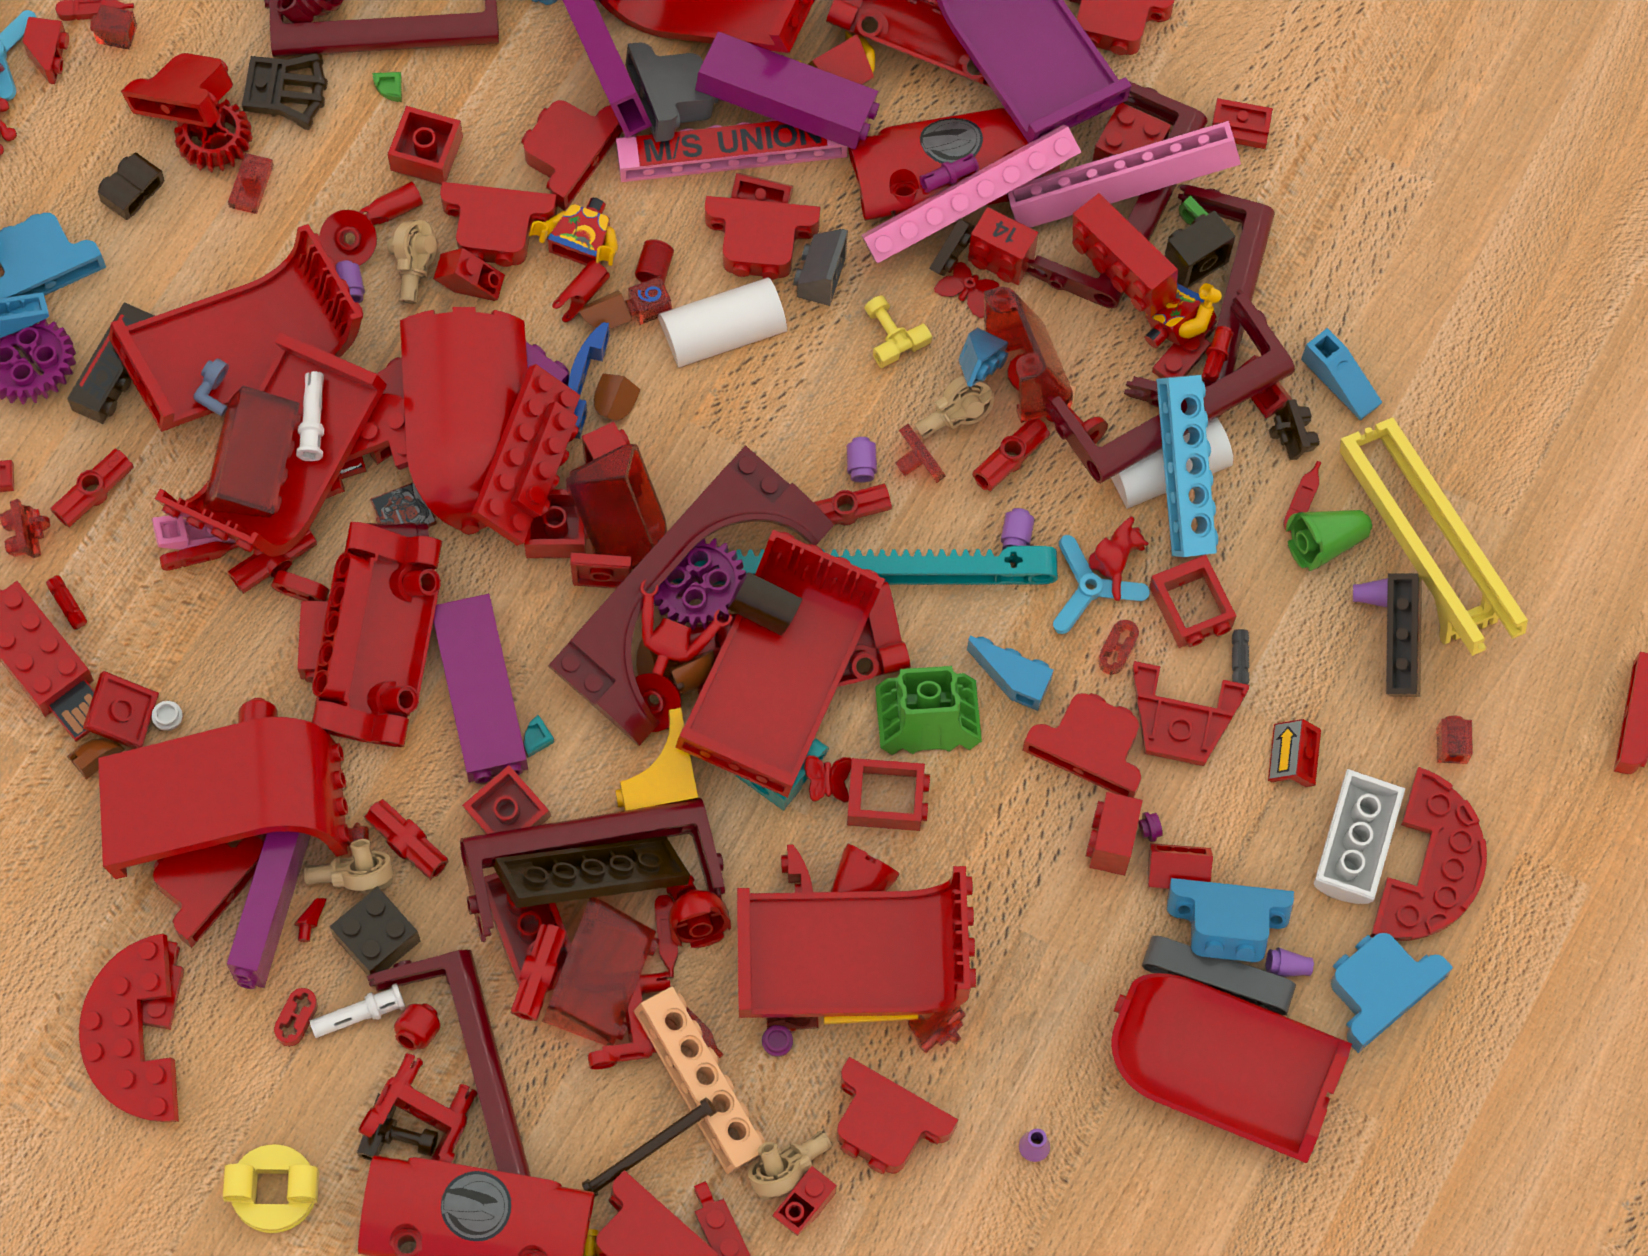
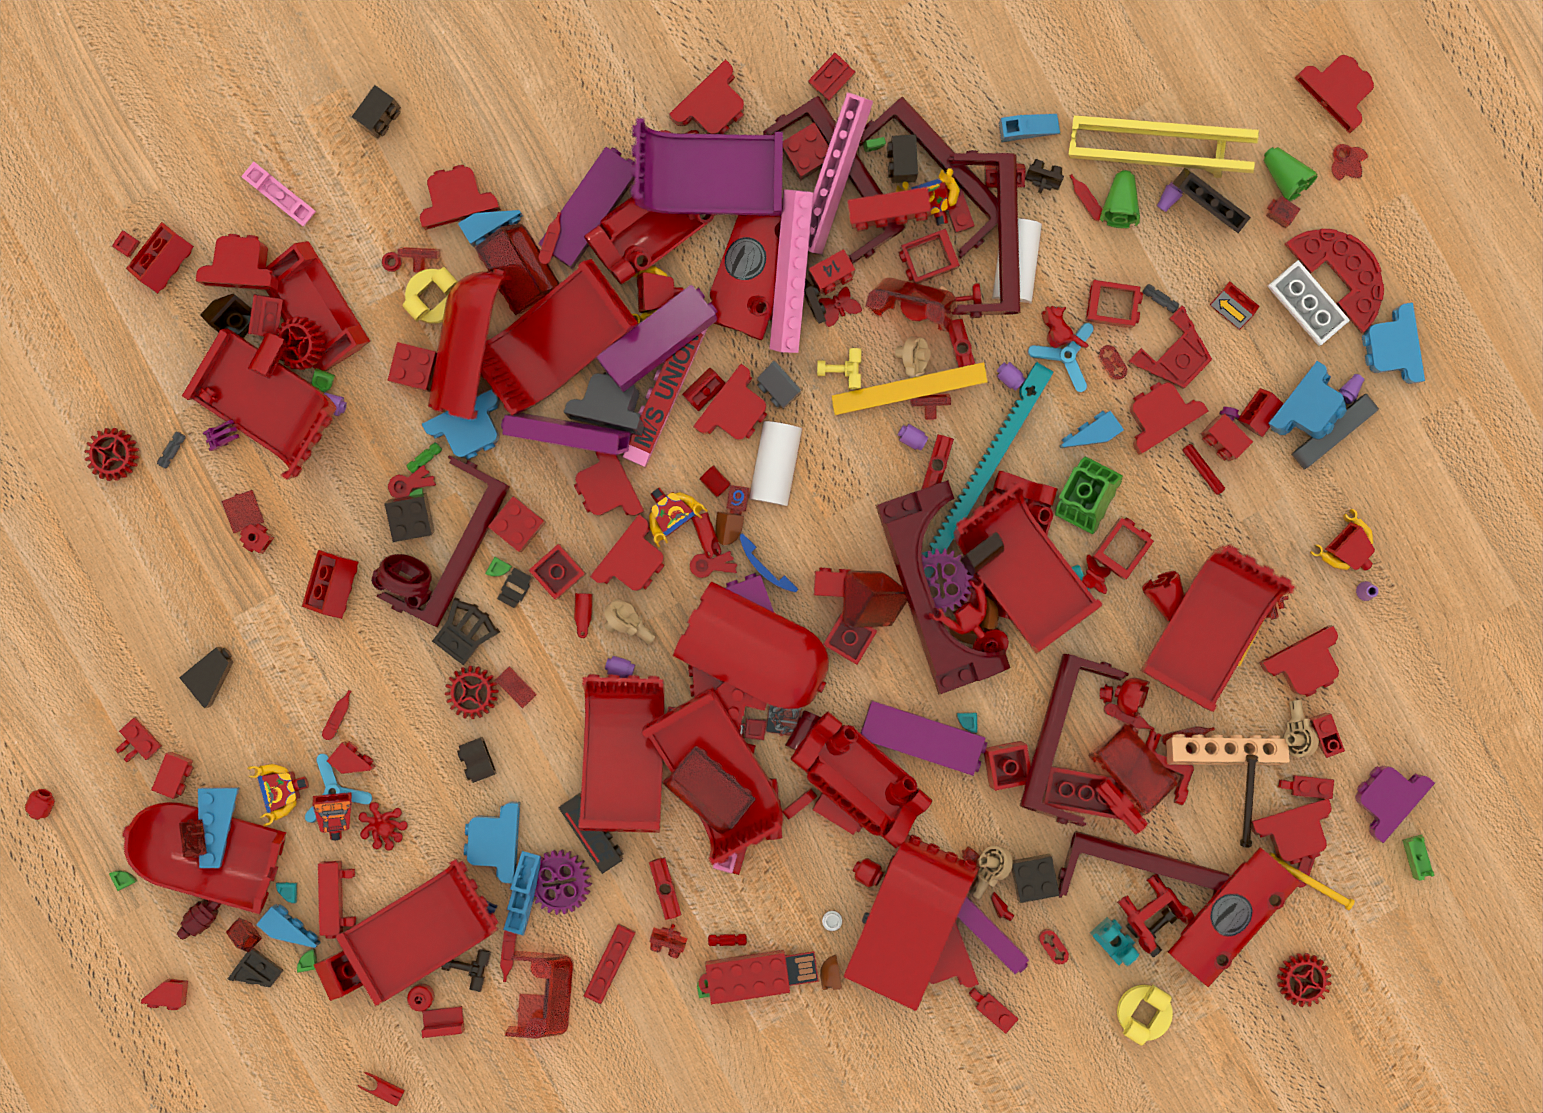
camera: 55 degrees left, 20 degrees up
red plate [79,933,179,1122] -> none
red tile [82,671,159,749] -> none
clear red brick [90,5,137,50] -> none
red brick [121,53,233,128] -> none
sand blue plate [193,358,229,417] -> none
white pin [296,371,324,461] -> none
white pin [309,983,406,1038] -> none
red dish [320,210,377,266] -> none
red piece [364,799,449,880] -> none
red head [394,1003,441,1051] -> none
red slope [433,248,505,301] -> none
red plate [471,364,580,546] -> none
dark brown plate [494,836,690,908] -> none
red tile [570,553,632,588] -> none
dark orange brick [594,373,641,421] -> none
yellow arch [615,708,698,811] -> none
magenta plate [762,1025,793,1057] -> none
red slope [781,844,813,893] -> none
magenta pin [919,153,979,193] -> none
dark azure slope [958,328,1008,387] -> none
red panel [1111,973,1352,1163] -> none
medium azure brick [1156,375,1218,557] -> none
red axle [1202,326,1234,382] -> none
none -> red brick [488,496,546,552]
none -> dark brown piece [497,568,533,608]
none -> red piece [690,551,737,578]
none -> red tile [744,718,766,740]
none -> yellow sticker [832,362,988,415]
none -> red window [898,228,960,285]
none -> teal brick [1090,917,1140,966]
none -> red axle [1182,444,1225,495]
none -> bright green cone [1264,147,1318,202]
none -> red torso [1310,509,1375,571]
none -> clear red plate [1331,144,1368,181]

